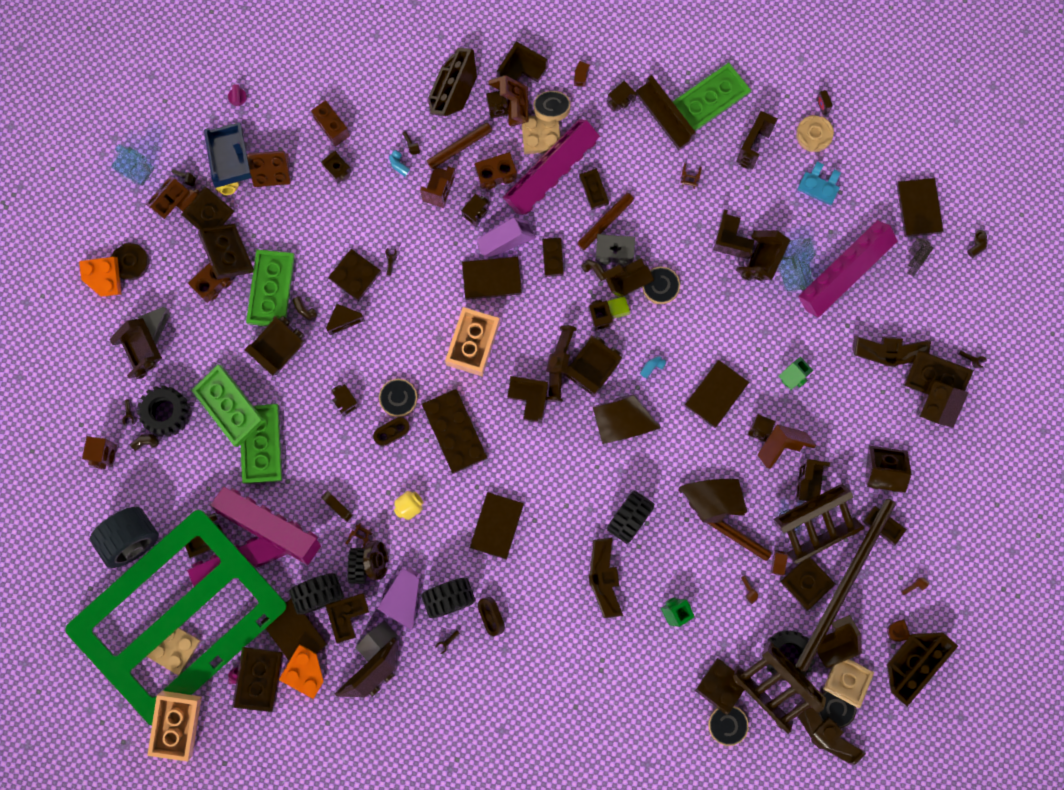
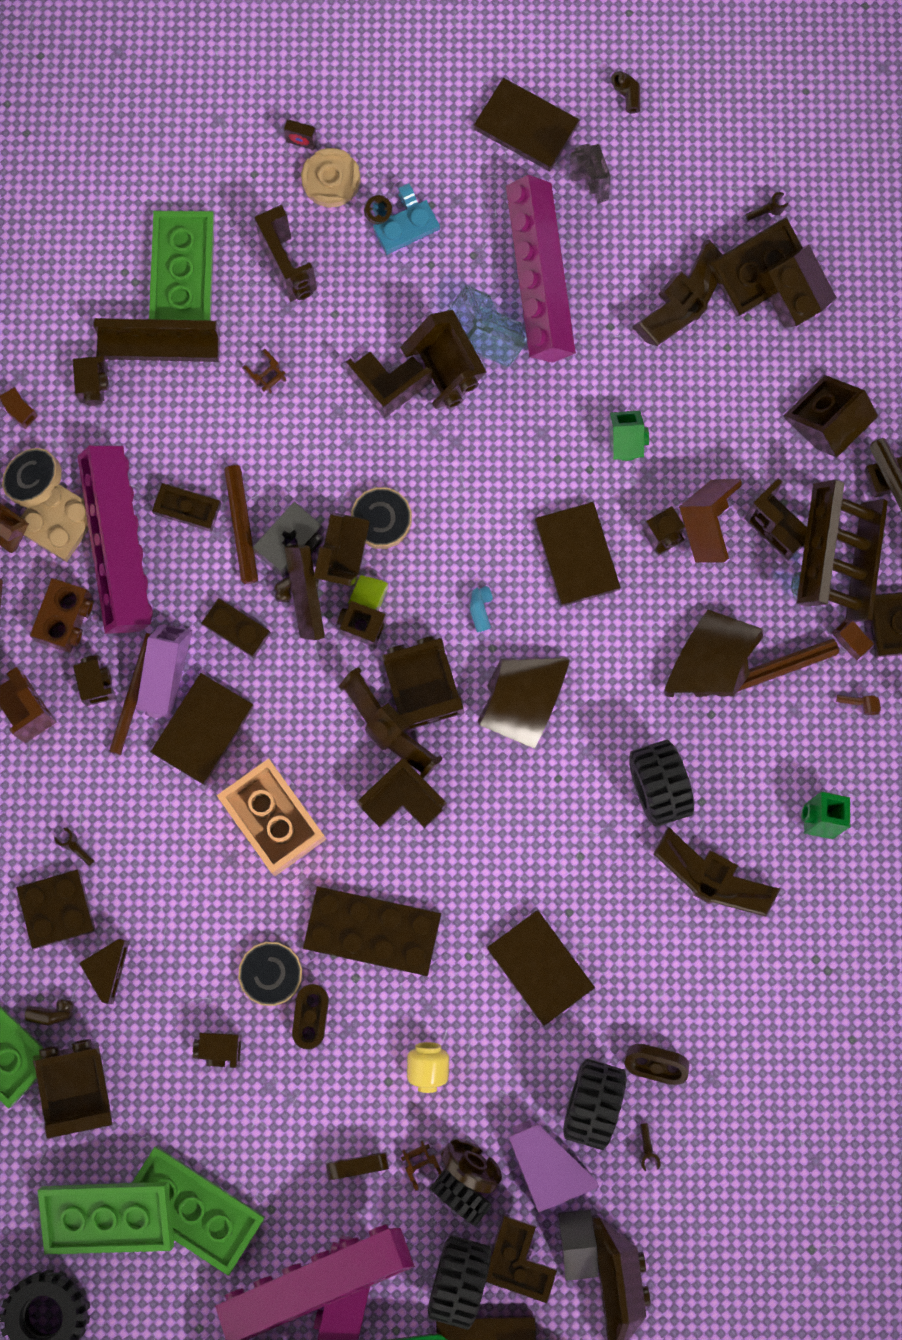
camera: 55 degrees left, 0 degrees up
none -> reddish brown bar [109,633,151,755]
none -> dark brown tile [285,545,325,640]
none -> dark brown bush [364,195,392,225]

